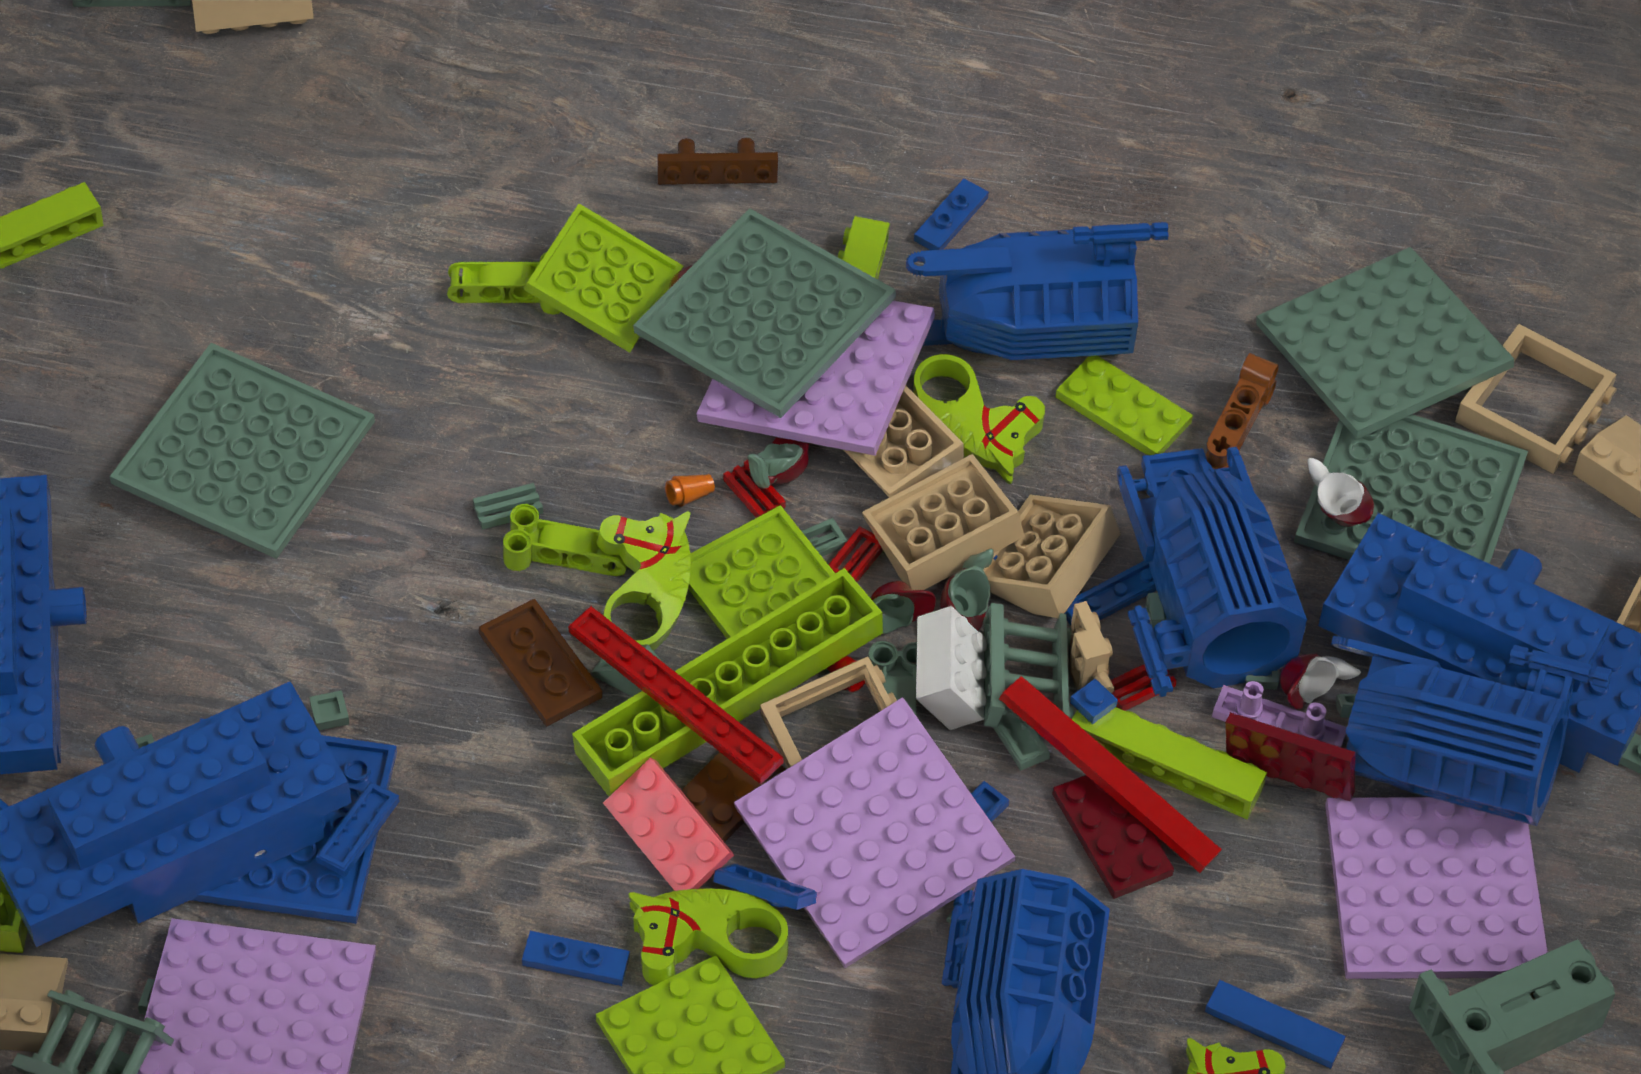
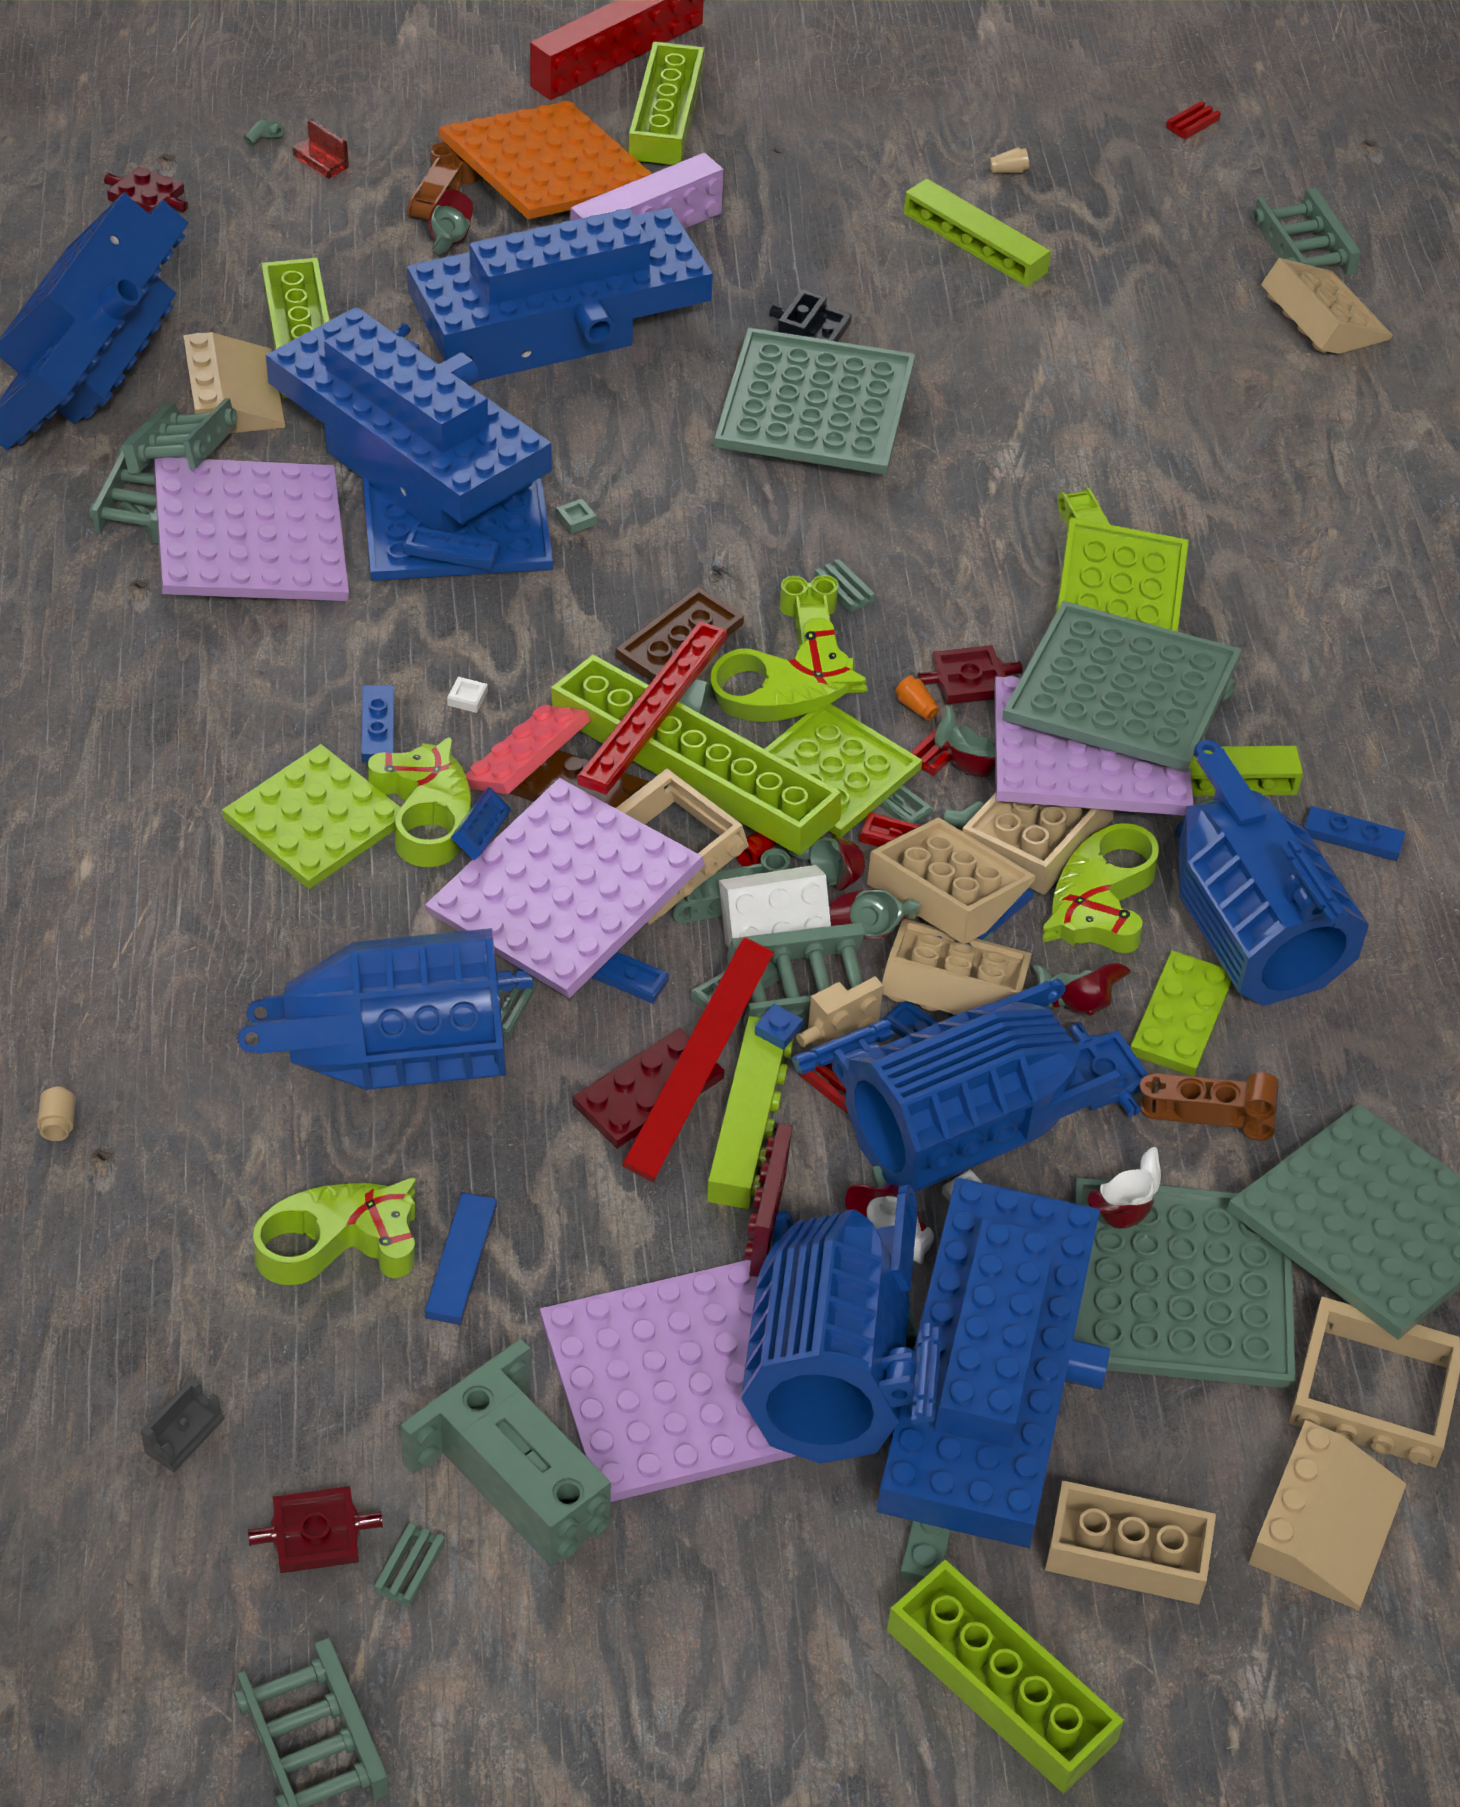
camera: 75 degrees right, 5 degrees down
reddish brown plate [657,138,778,185] -> none
lavender plate [1212,681,1347,747] -> none
none -> white tile [447,677,488,713]
none -> black plate [769,289,852,342]
none -> dark red plate [917,645,1023,704]
none -> sand green arm [944,801,986,828]
none -> dark red hair [1033,963,1131,1016]

